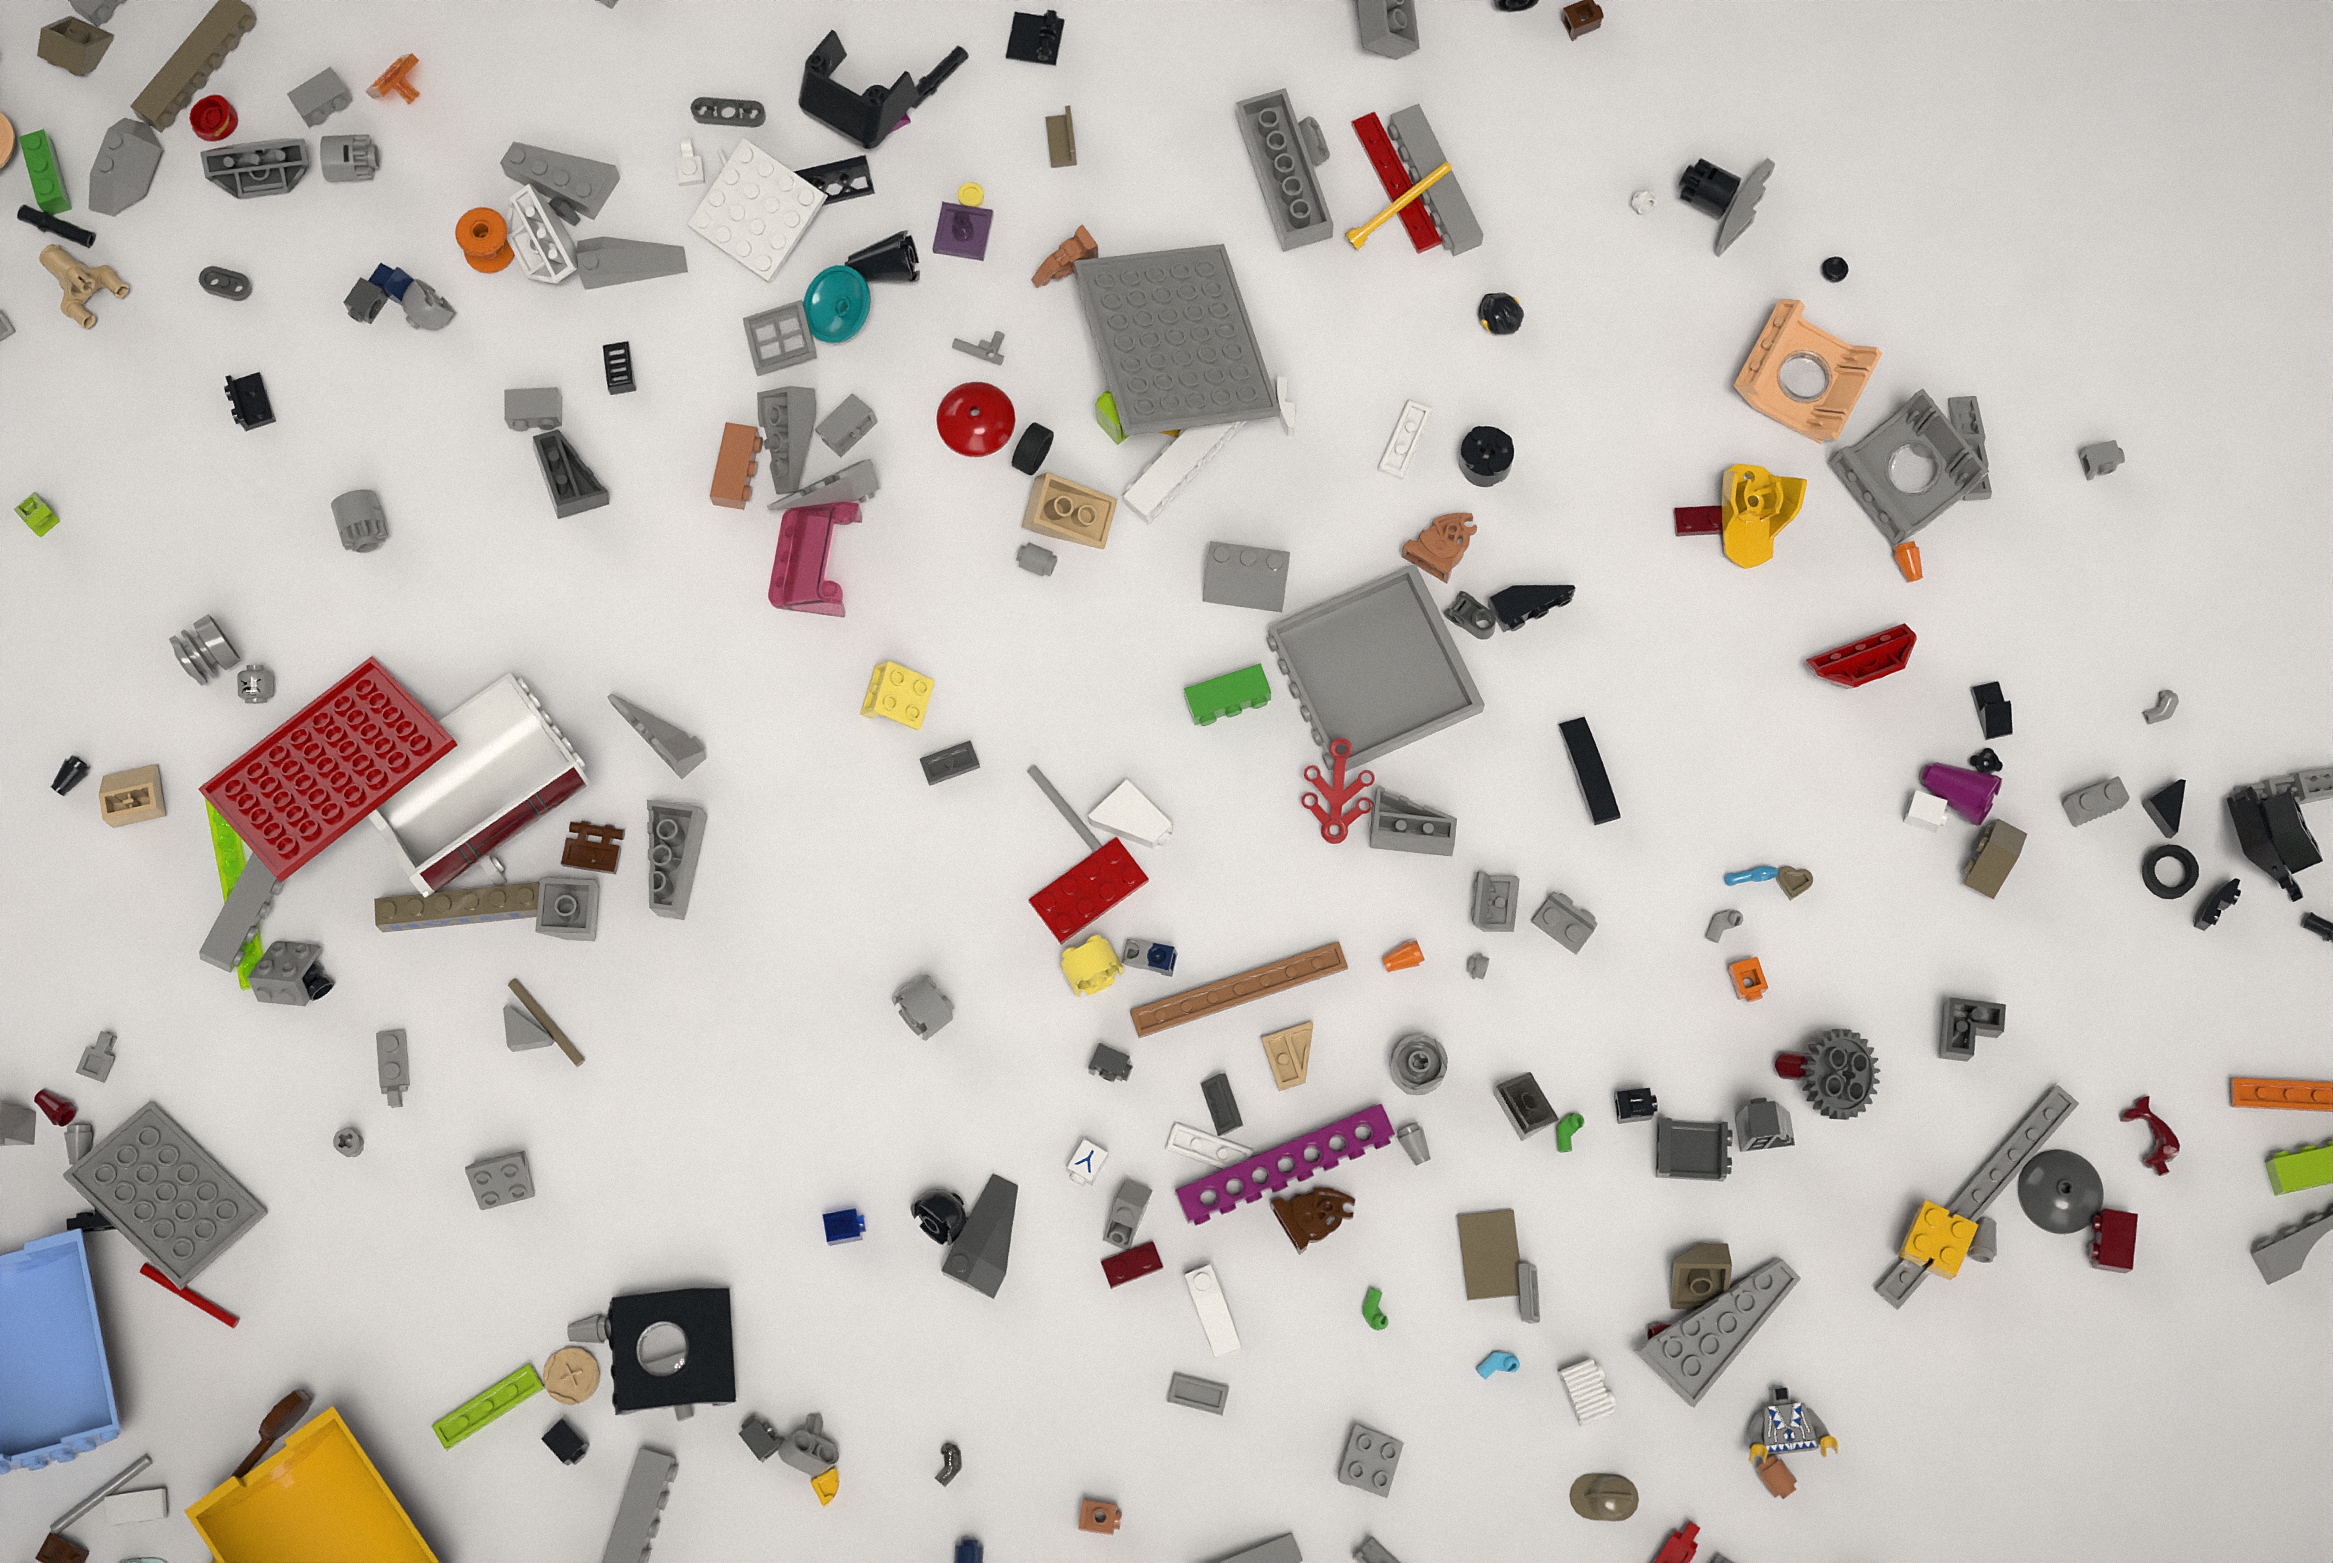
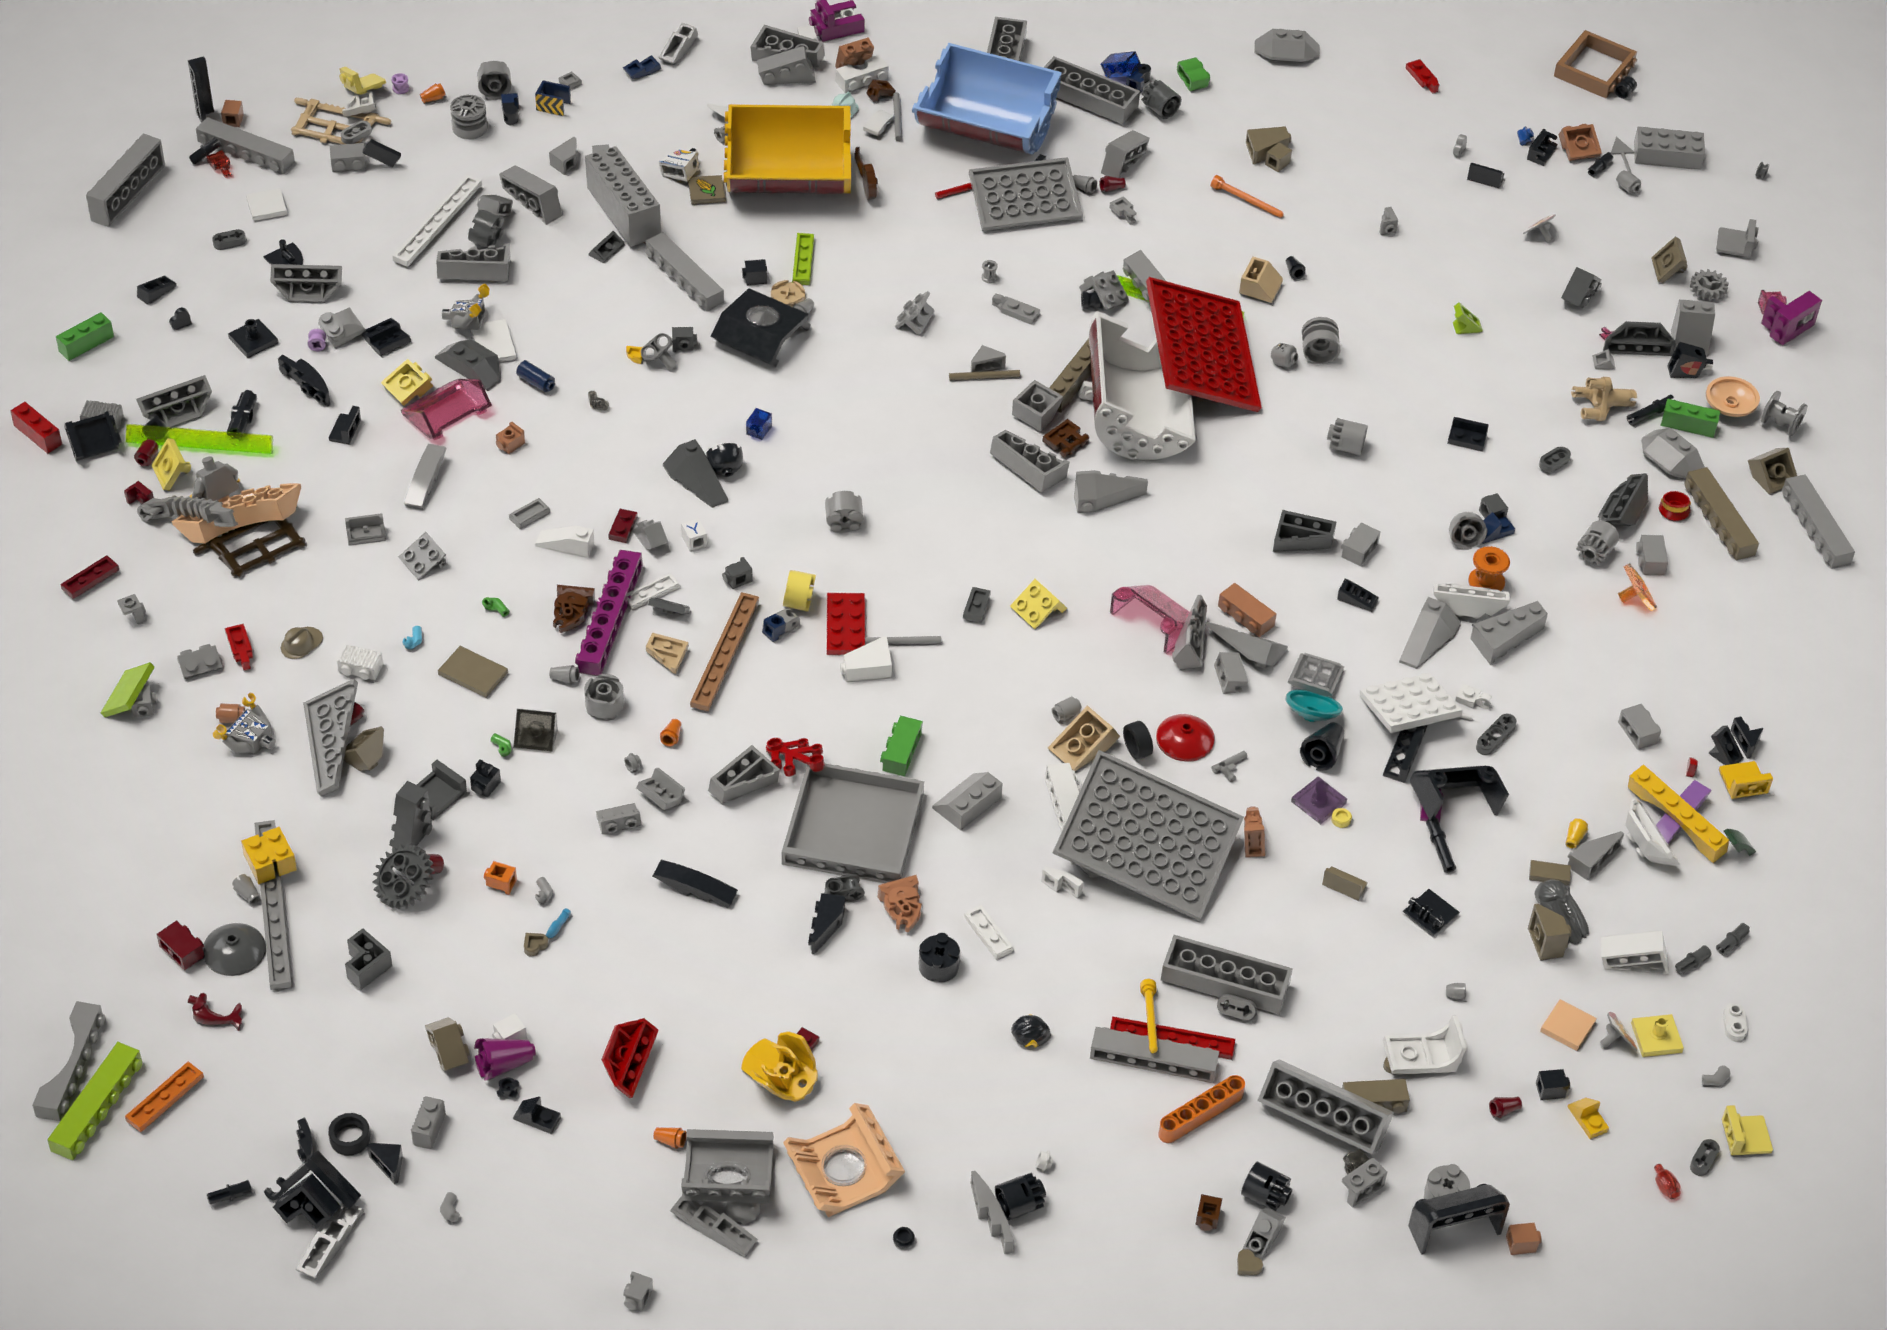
camera: 120 degrees right, 25 degrees down
light grey tile [1518,1263,1540,1324] -> none
none -> orange beam [1158,1075,1245,1143]

